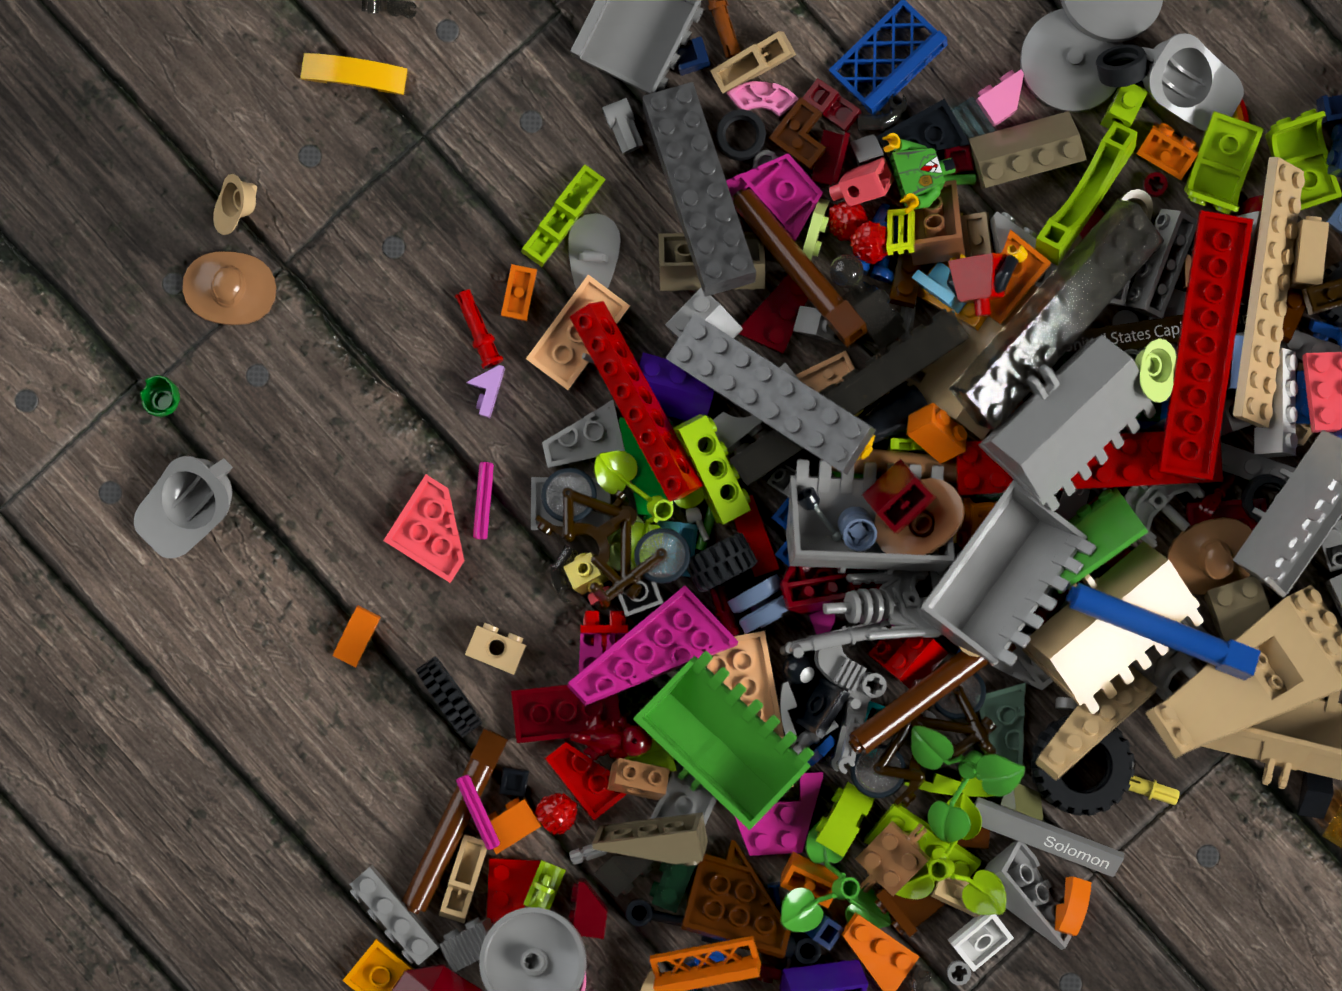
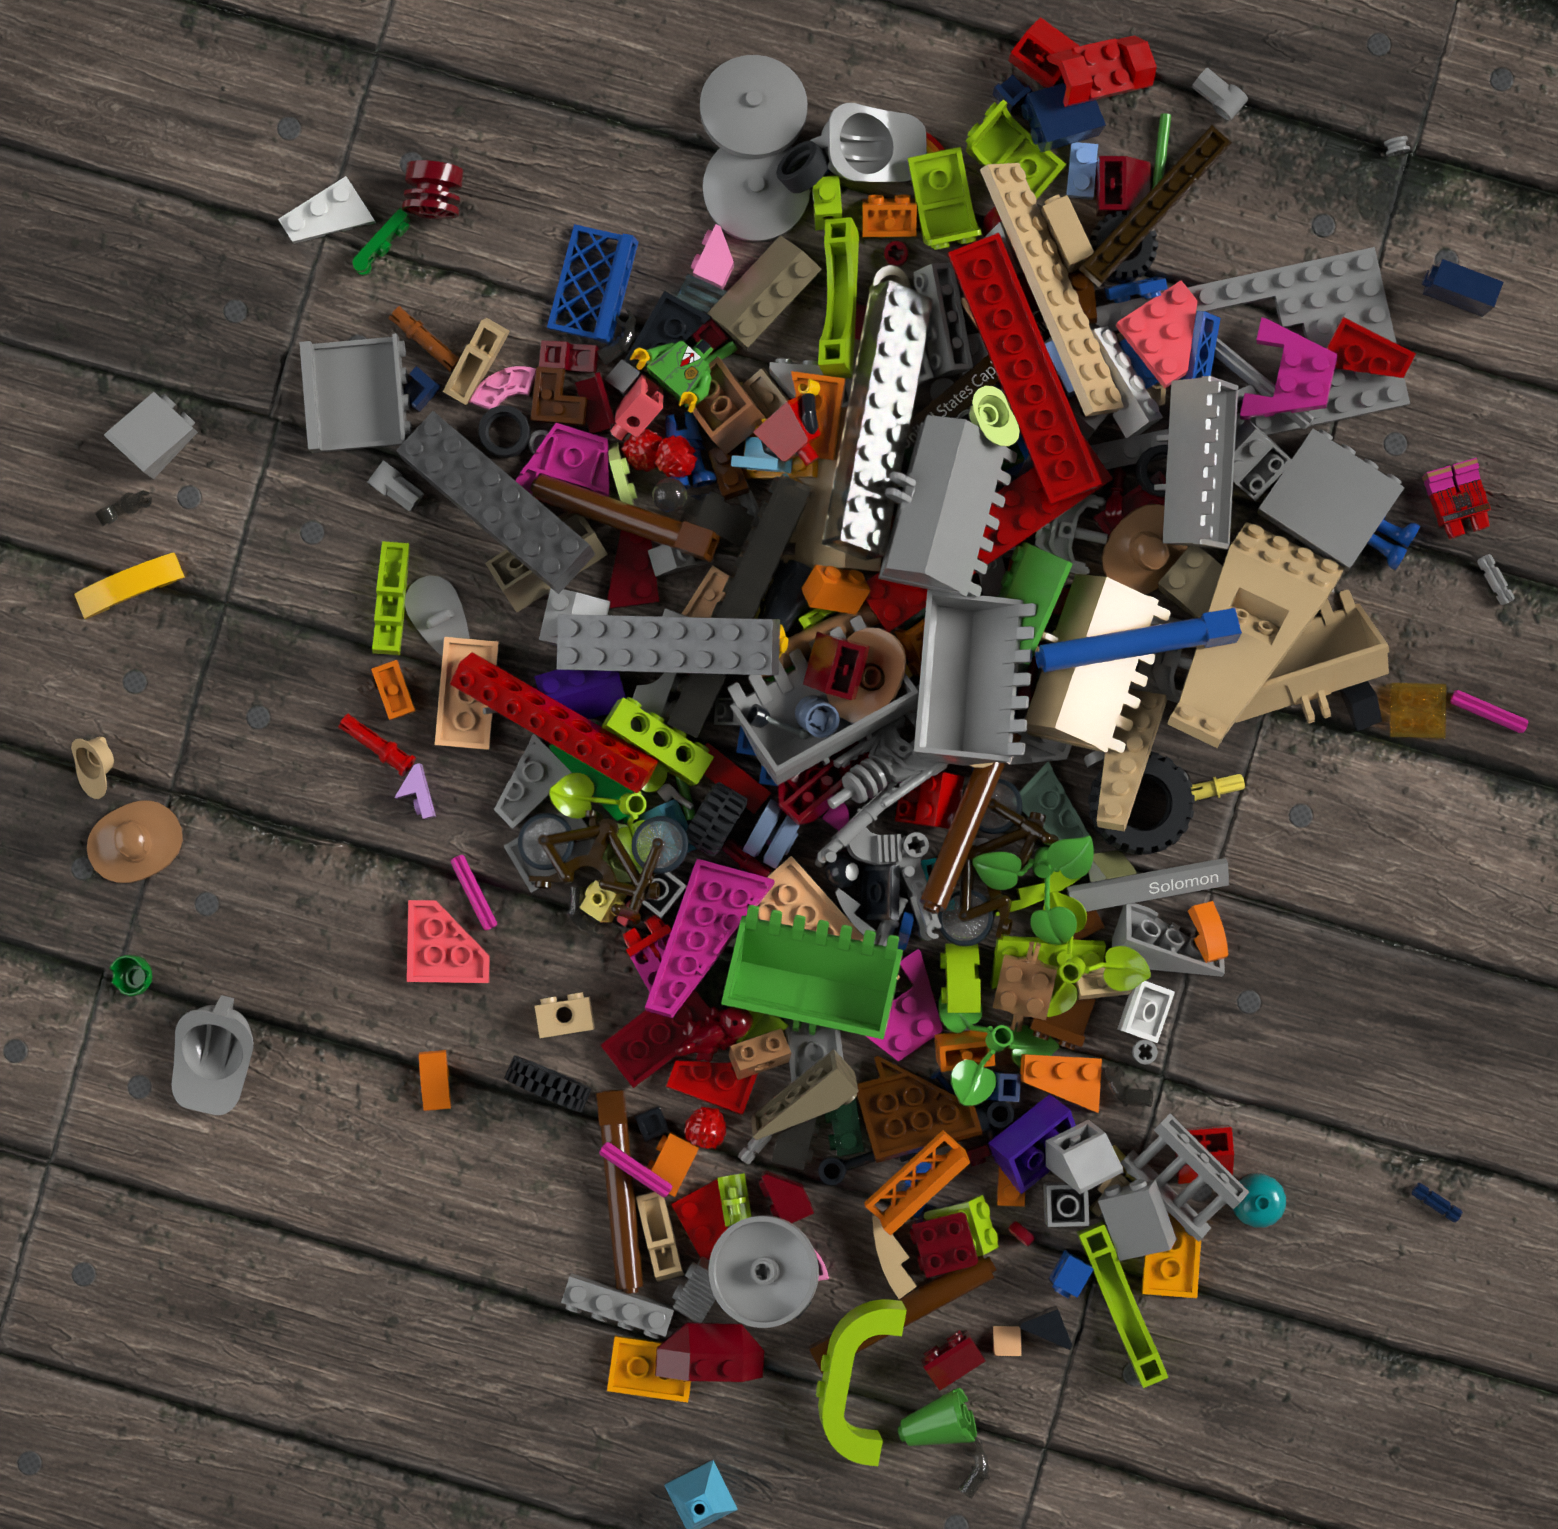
camera: 25 degrees left, 0 degrees up
neon yellow tile [887,208,915,255] -> none

